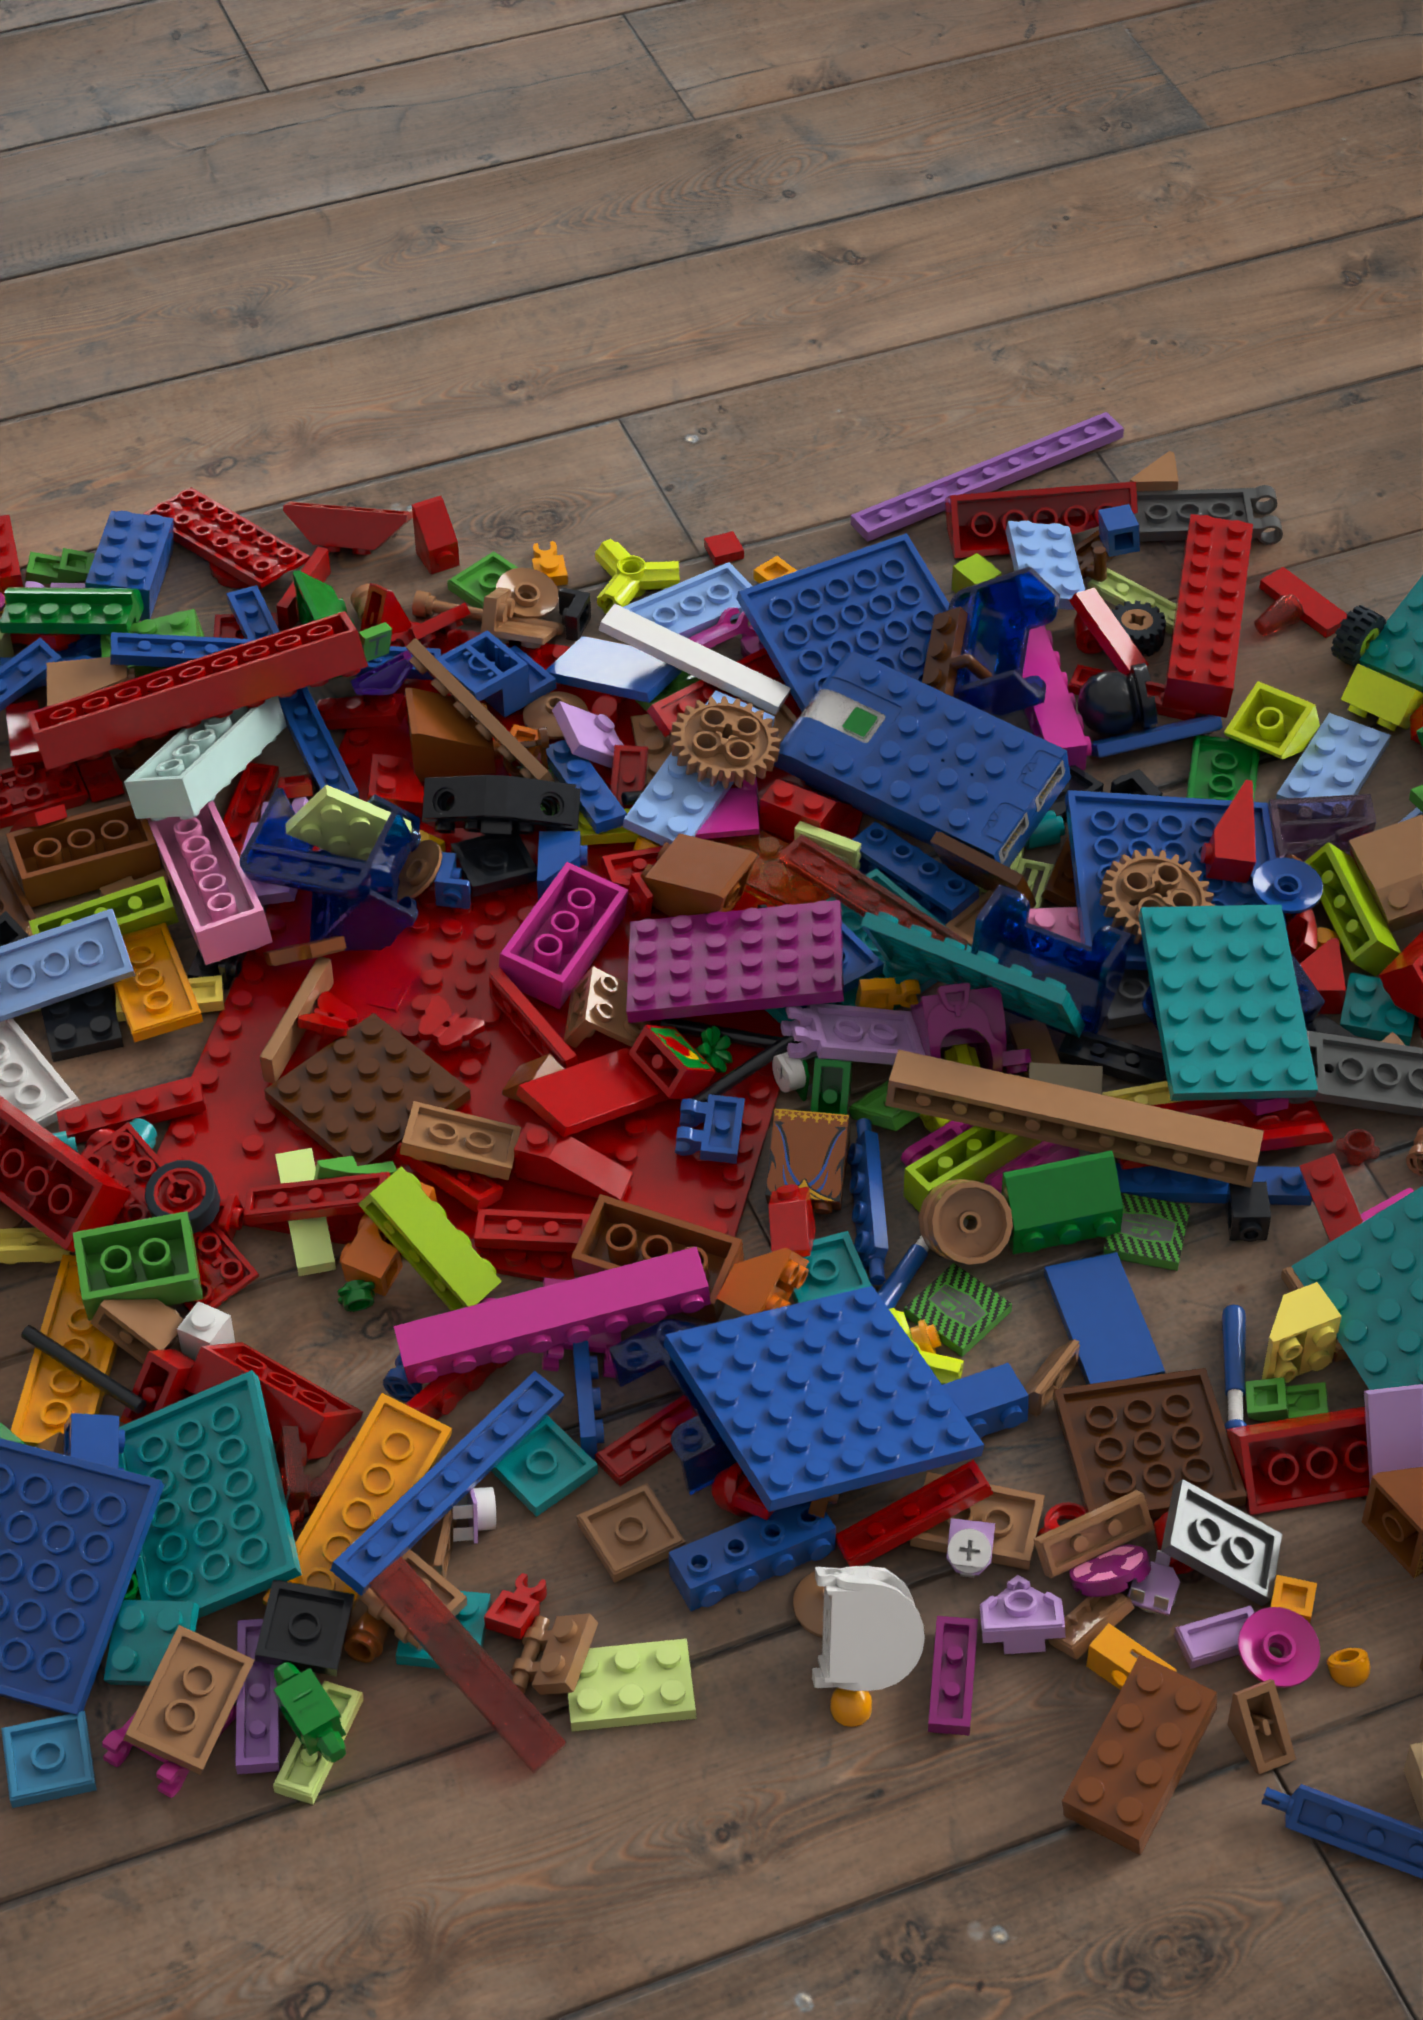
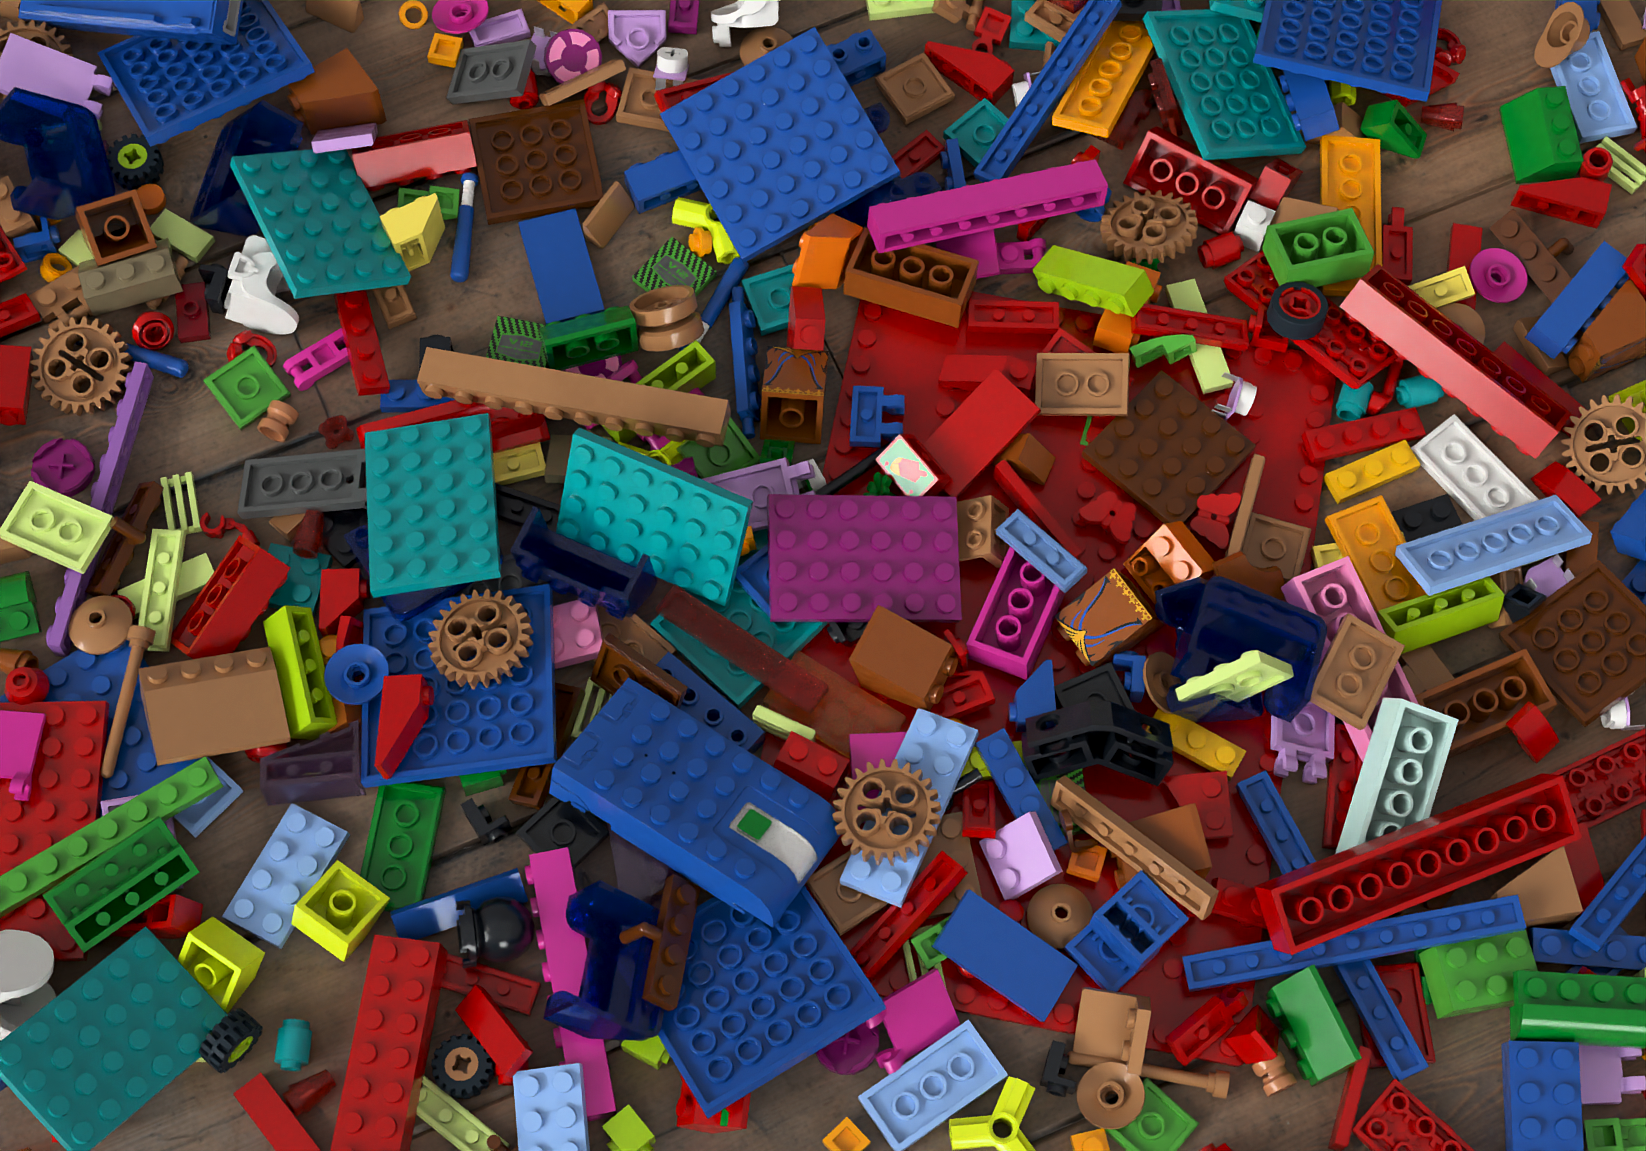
camera: 175 degrees right, 20 degrees up
black bar [21,1325,147,1414] -> none
red tile [277,774,313,799] -> none
dark purple slope [350,650,413,695] -> none
bright green tile [358,622,392,662] -> none
white tile [599,603,791,715] -> none
none -> teal brick [274,1019,312,1071]
none -> clear red cone [291,510,324,559]
none -> red slope [924,41,1015,105]
none -> medium blue tile [996,509,1087,593]
none -> dark orange slope [1054,568,1165,668]
none -> medium nougat gear [1100,190,1198,264]
none -> orange slope [1123,520,1215,612]
none -> red brick [1197,231,1244,269]
none -> piece [1211,372,1257,421]
none -> medium nougat tile [1241,512,1311,584]
none -> medium nougat plate [1304,613,1405,730]
none -> yellow plate [1323,440,1421,504]
none -> red plate [1382,207,1413,285]

